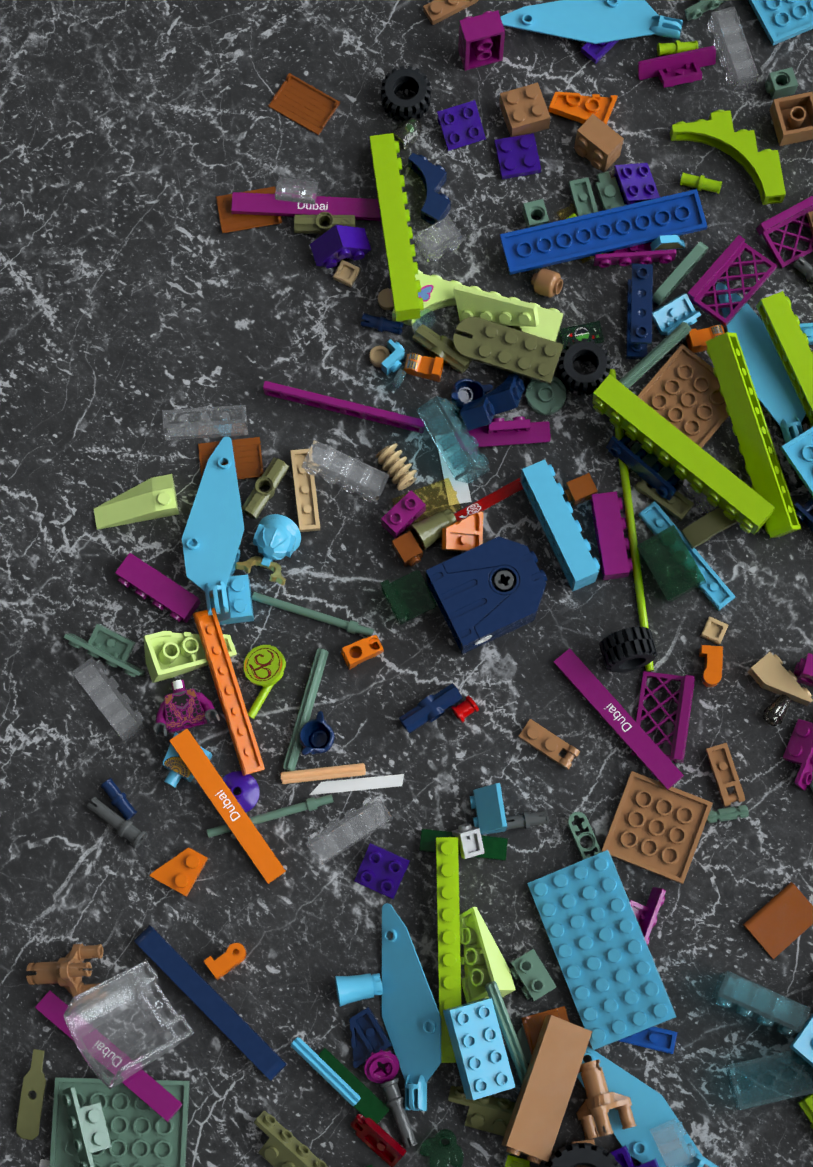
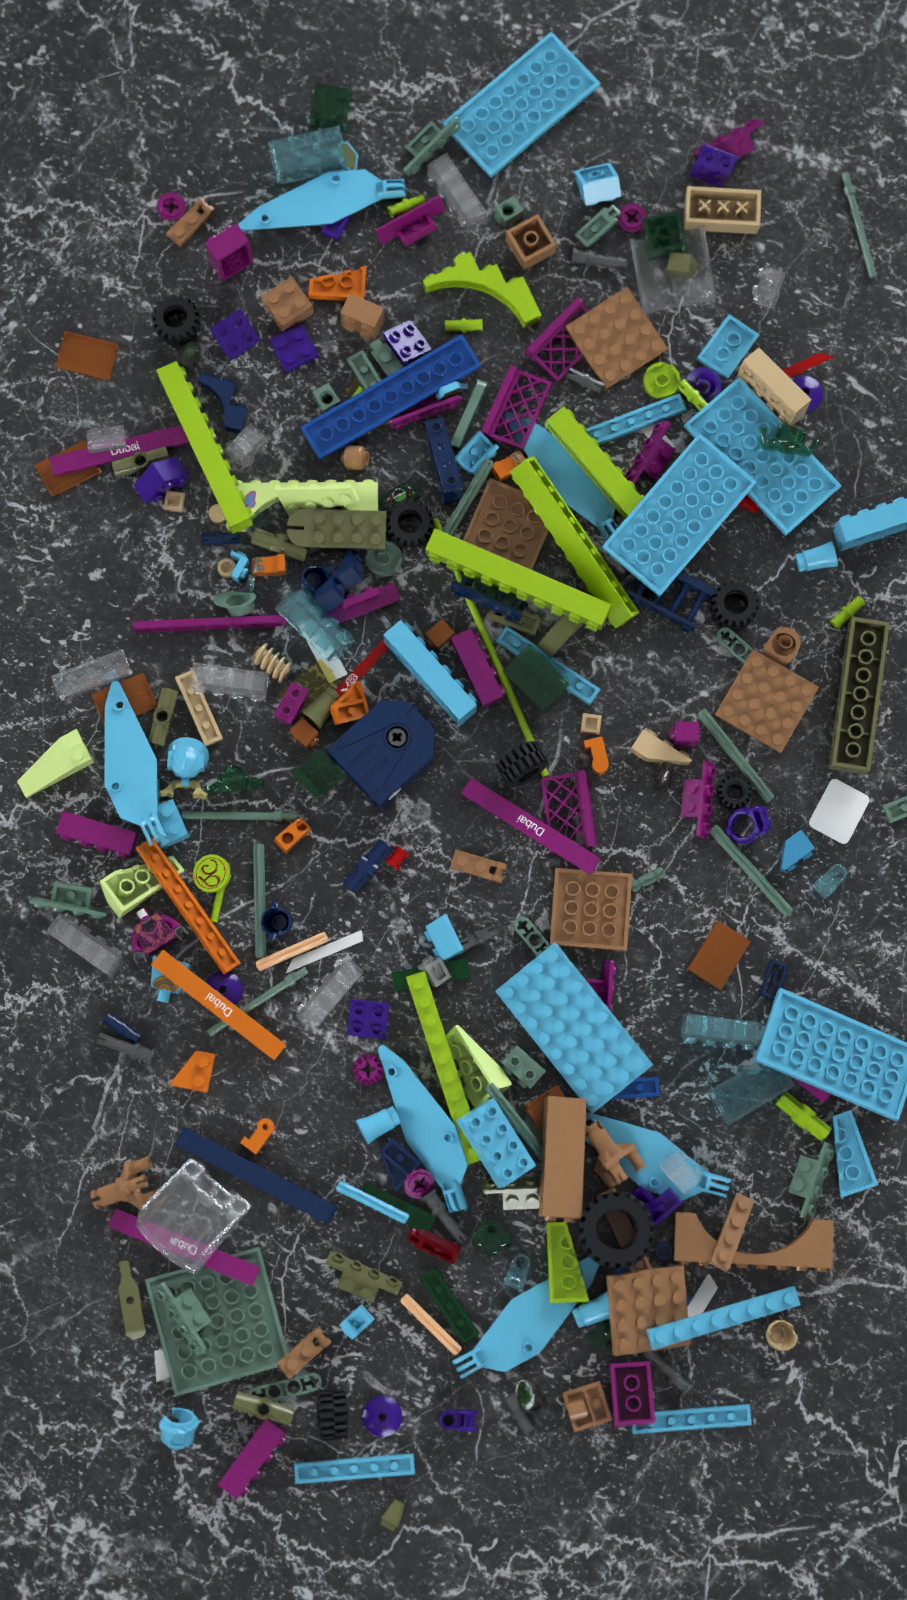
camera: 20 degrees left, 5 degrees up
medium nougat plate [705,743,745,807] -> none
none -> clear green piece [203,765,265,795]
none -> sand green piece [213,591,256,617]
none -> magenta gear [353,1054,384,1085]

